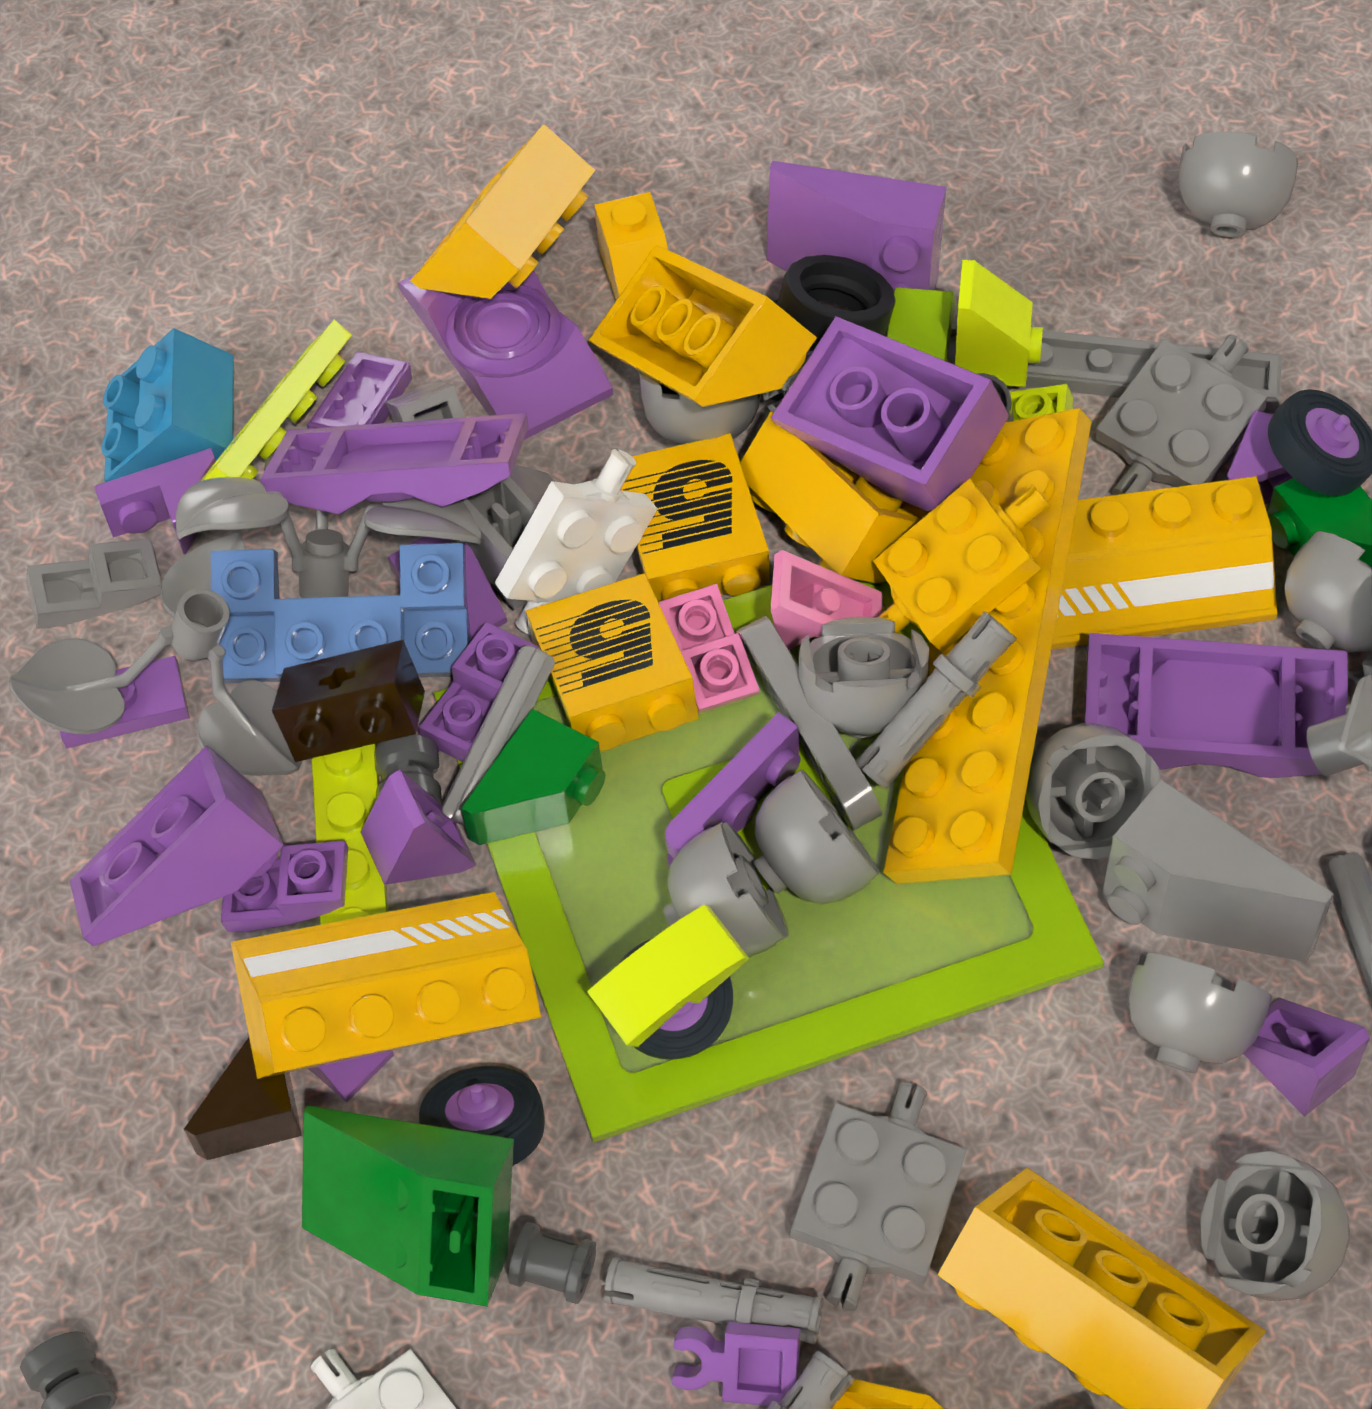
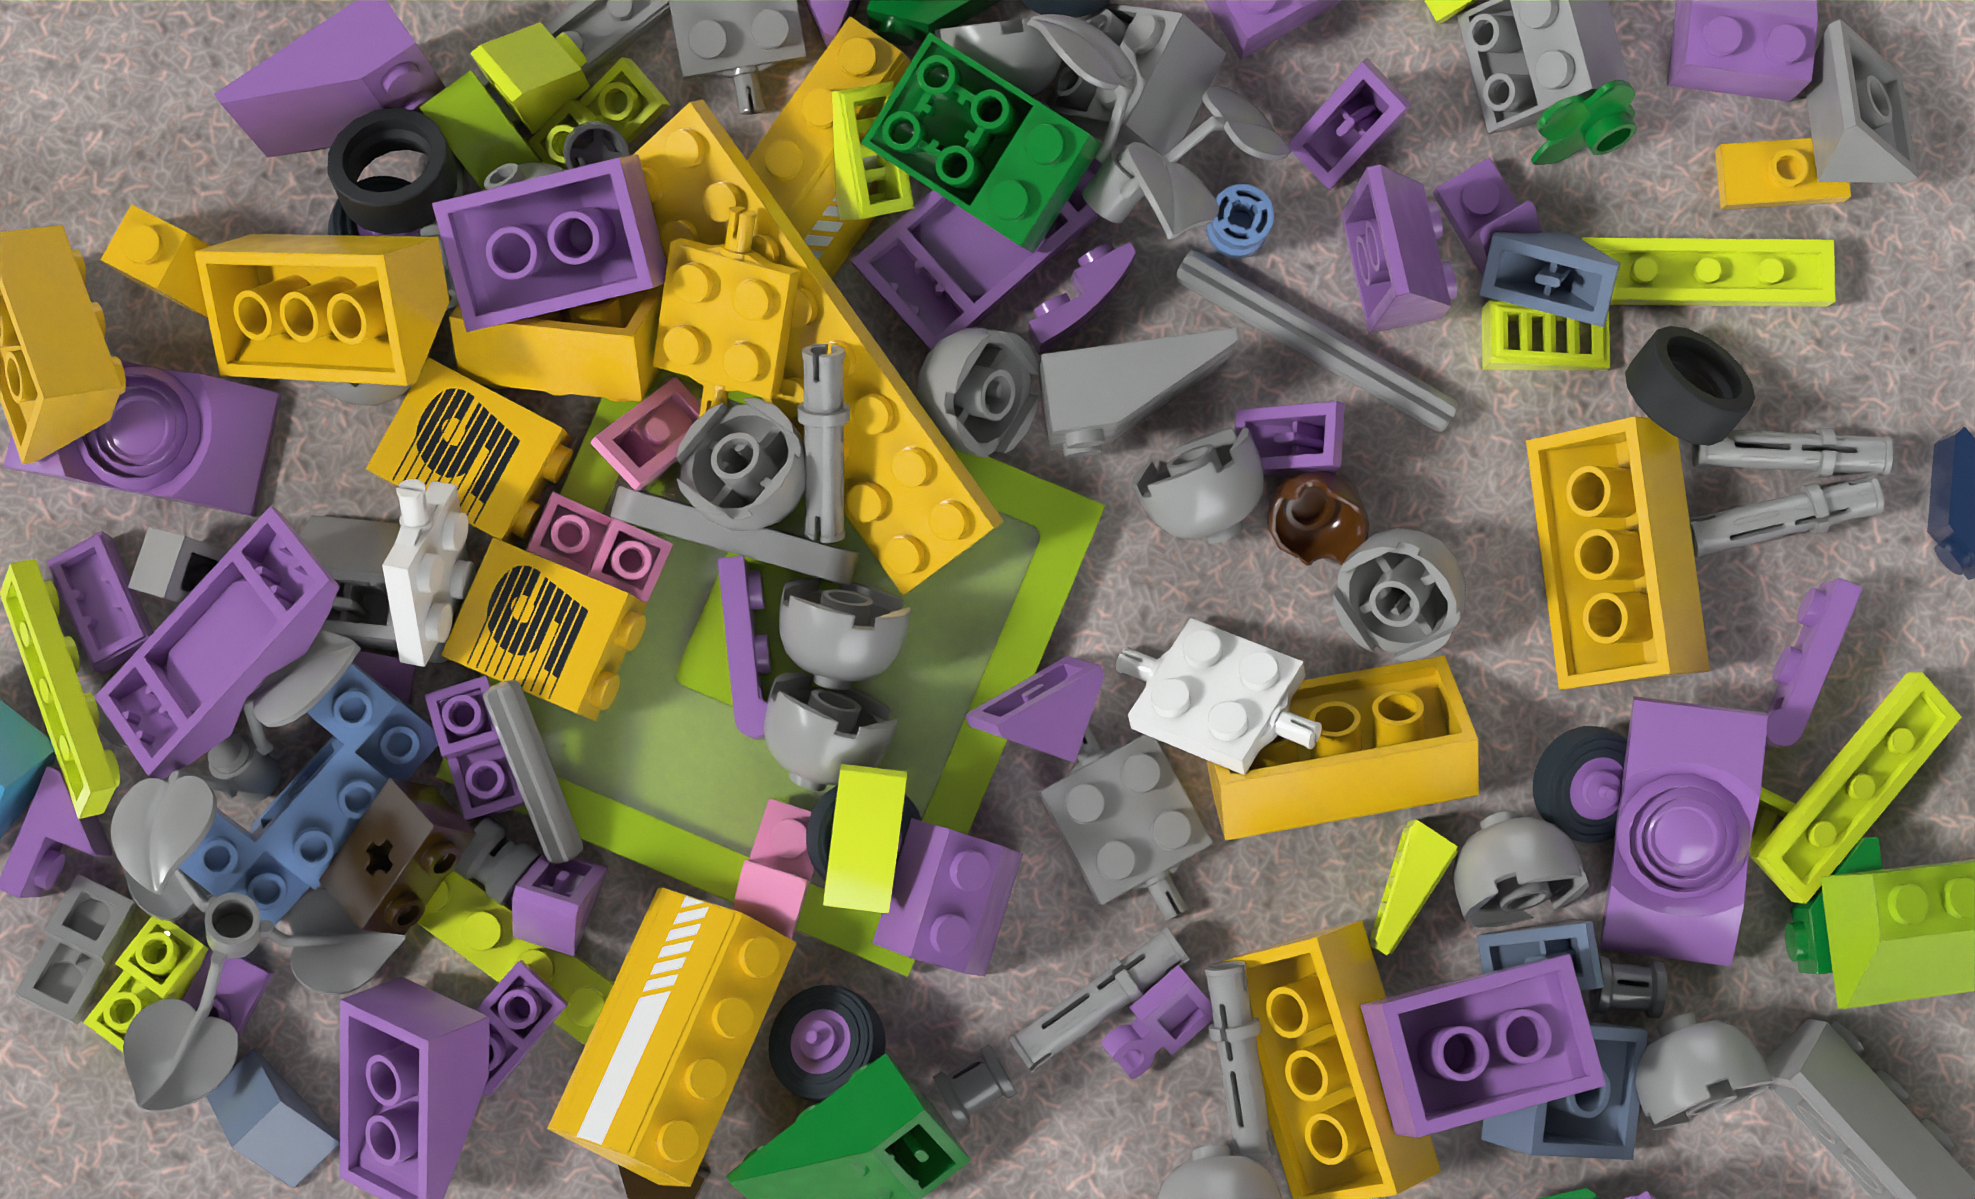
camera: 55 degrees left, 25 degrees up
green slope [461,709,605,845] -> none
none -> neon yellow slope [83,916,209,1052]
none -> sand blue slope [206,1048,340,1188]
none -> bright pink slope [732,798,815,940]
none -> neon yellow slope [832,81,914,220]
none -> green slope [861,32,1102,254]
none -> medium lavender slope [872,818,1023,977]
none -> medium lavender slope [965,656,1105,763]
none -> medium lavender slope [1028,242,1136,355]
none -> white plate [1116,618,1322,775]
none -> reddish brown hair [1267,471,1369,566]

